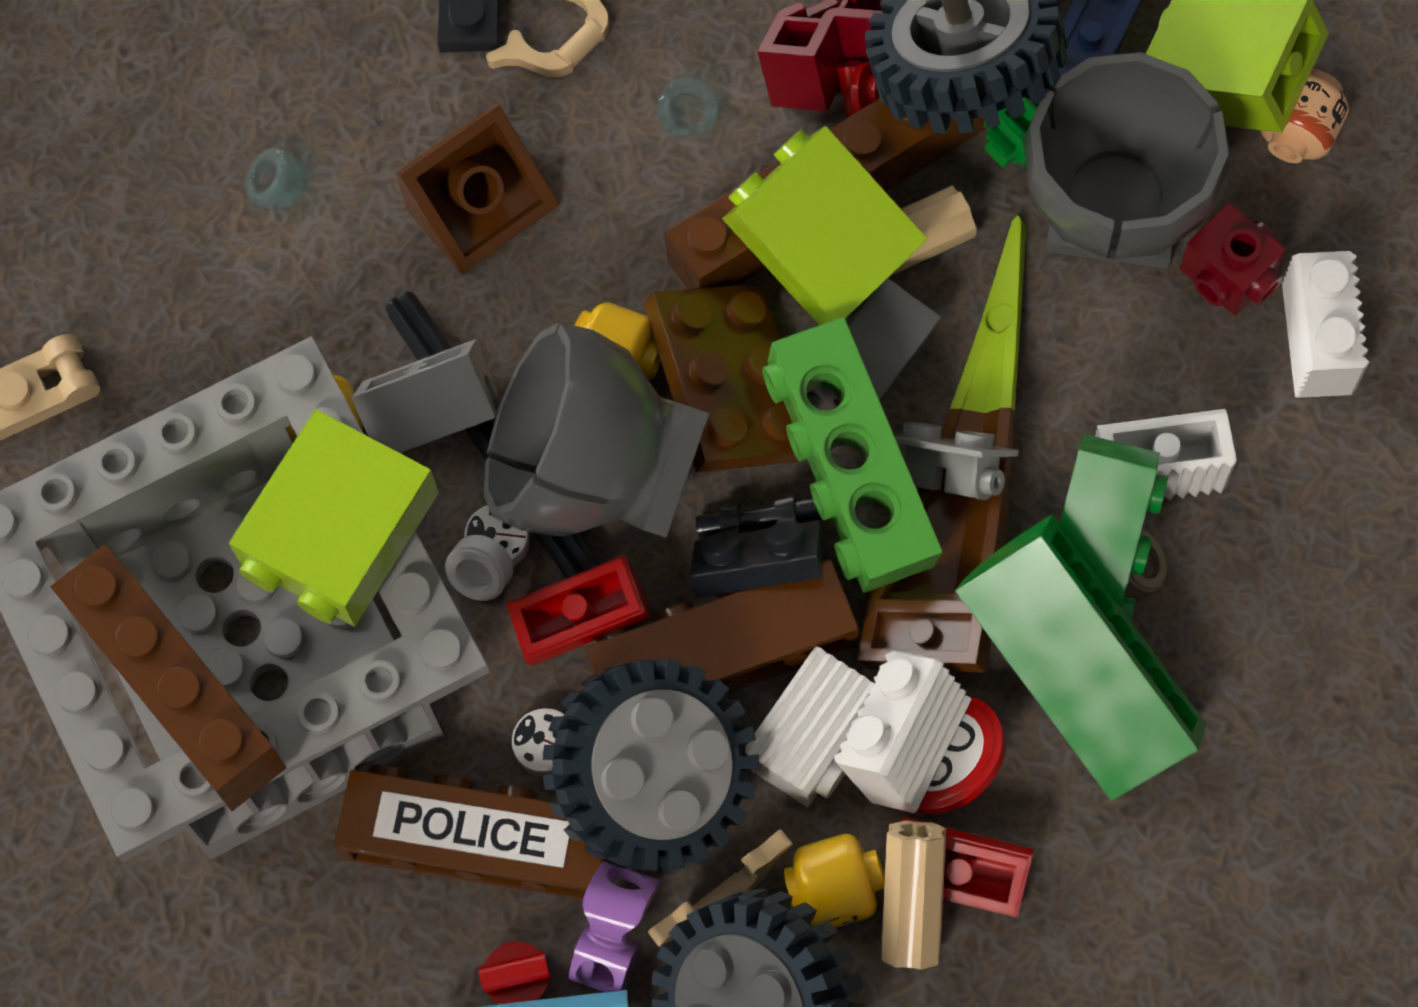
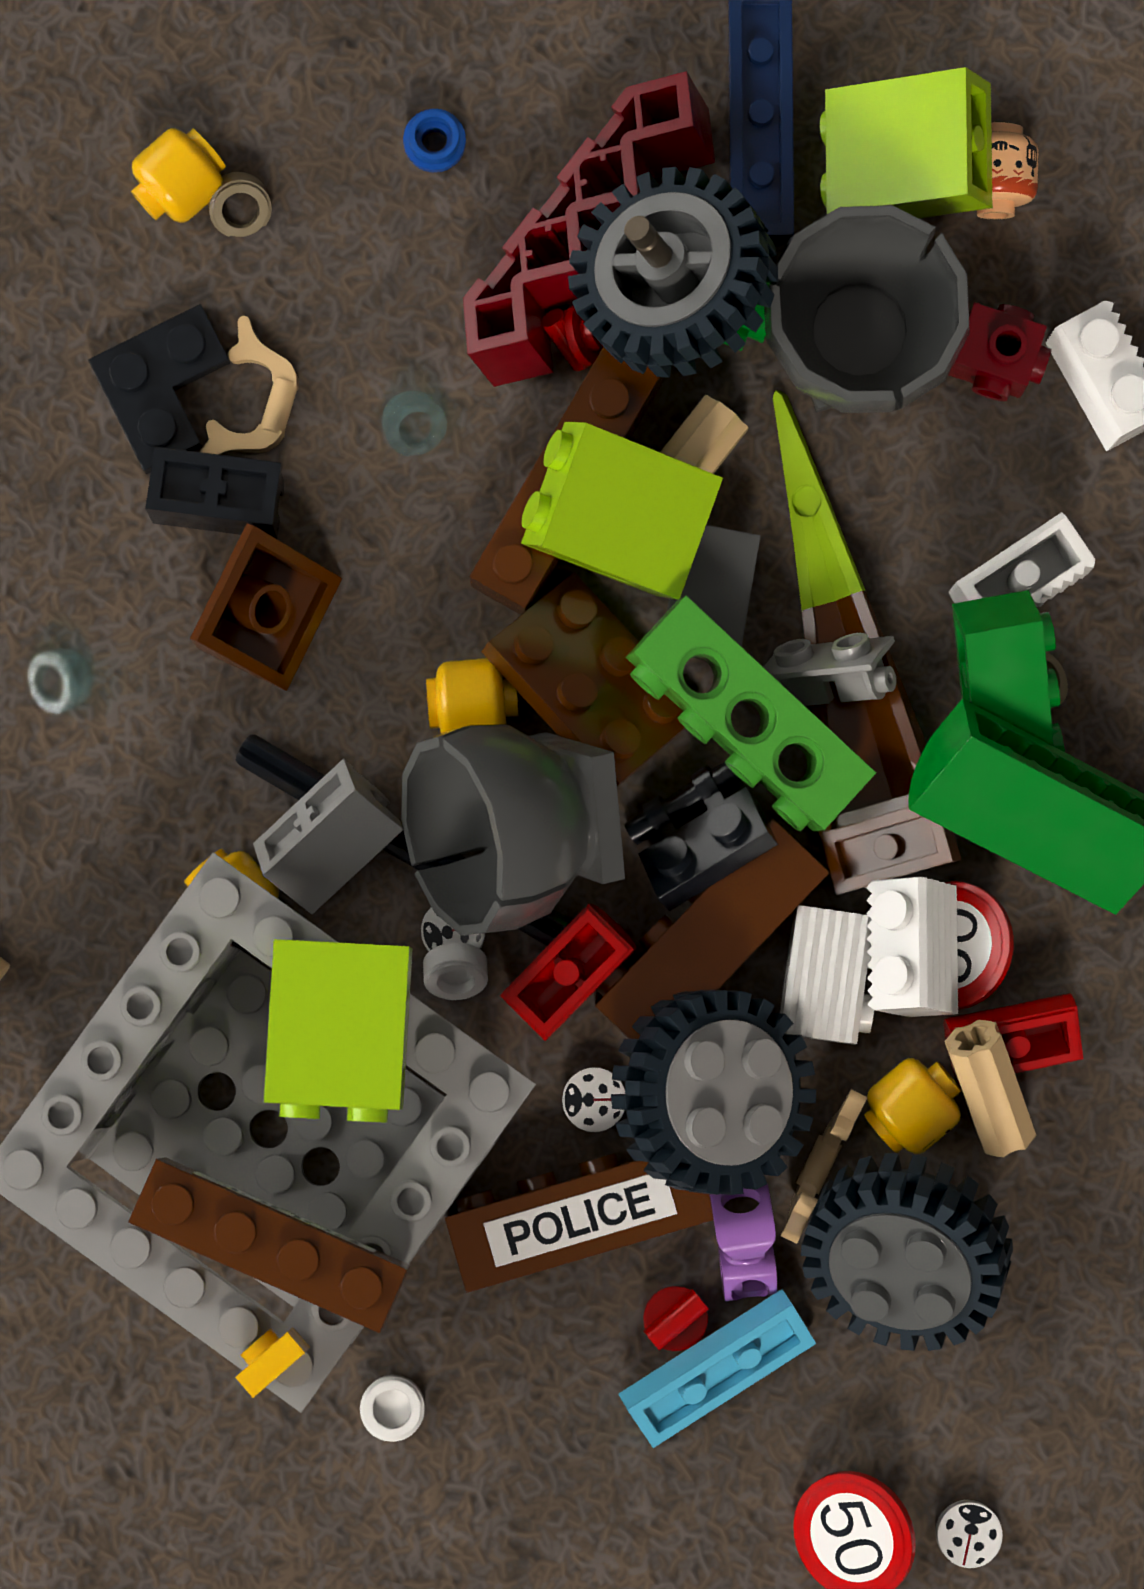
camera: 30 degrees left, 15 degrees up
none -> black hinge [145,447,284,539]
none -> yellow plate [235,1327,310,1398]
none -> white tile [360,1375,425,1442]

